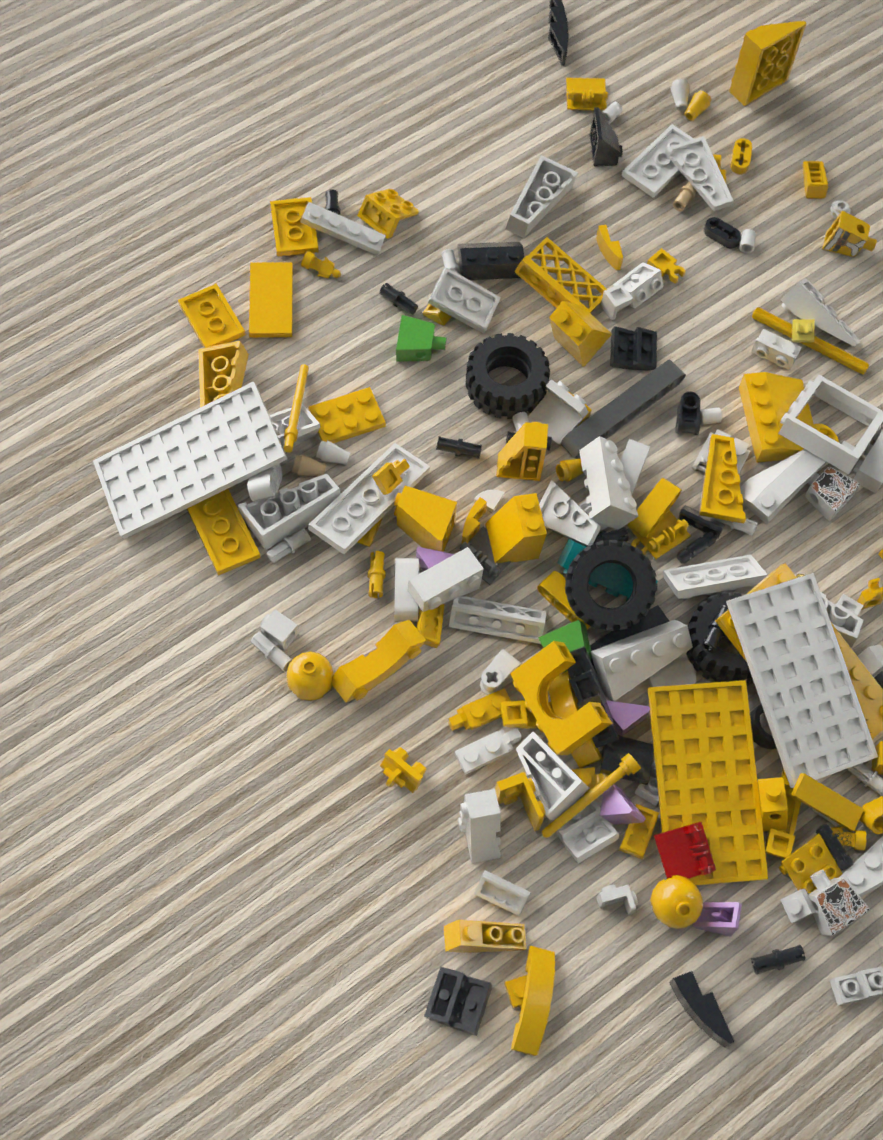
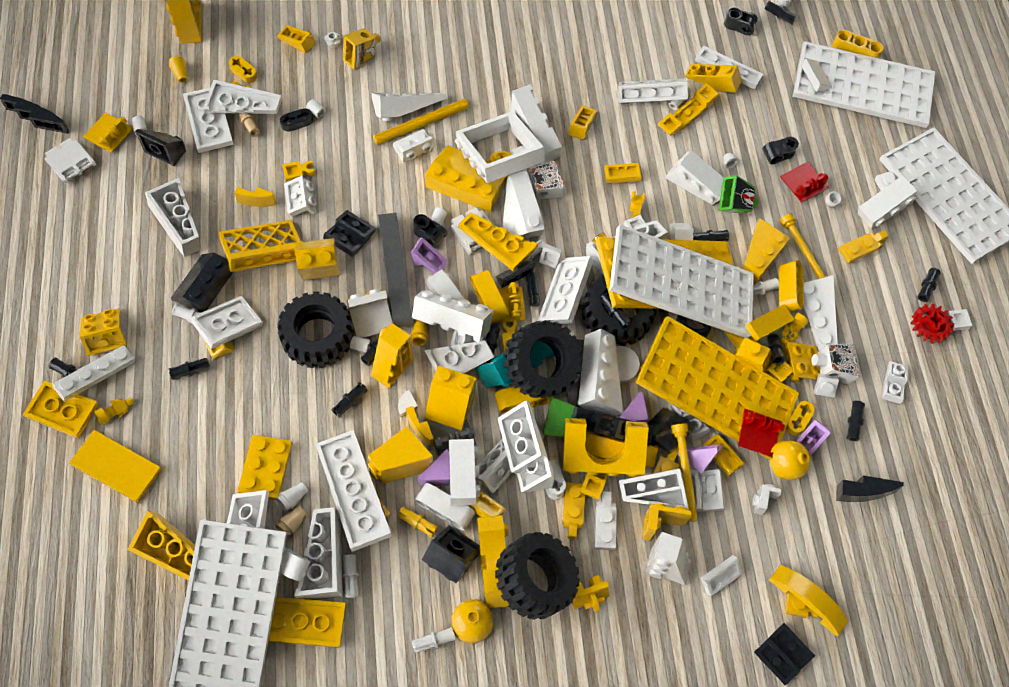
camera: 60 degrees left, 0 degrees up
yellow plate [178,283,246,348] -> none
white brick [260,609,299,651] -> none
yellow bar [283,364,309,453] -> none
yellow plate [372,459,410,495] -> none
bright green torso [396,315,447,362] -> none
yellow slope [444,919,527,953] -> none
white panel [601,283,633,321] -> none
white cone [670,79,690,111] -> none
light yellow tile [792,319,815,342] -> none
black axle [816,824,854,870] -> none
none -> white plate [44,138,96,184]
none -> lavender slope [411,238,448,274]
none -> black slope [422,525,480,583]
none -> black tyre [495,532,580,620]
none -> white slope [498,400,554,493]
none -> white tile [539,244,563,269]
none -> black pin [767,334,785,366]
none -> yellow beam [786,401,815,436]

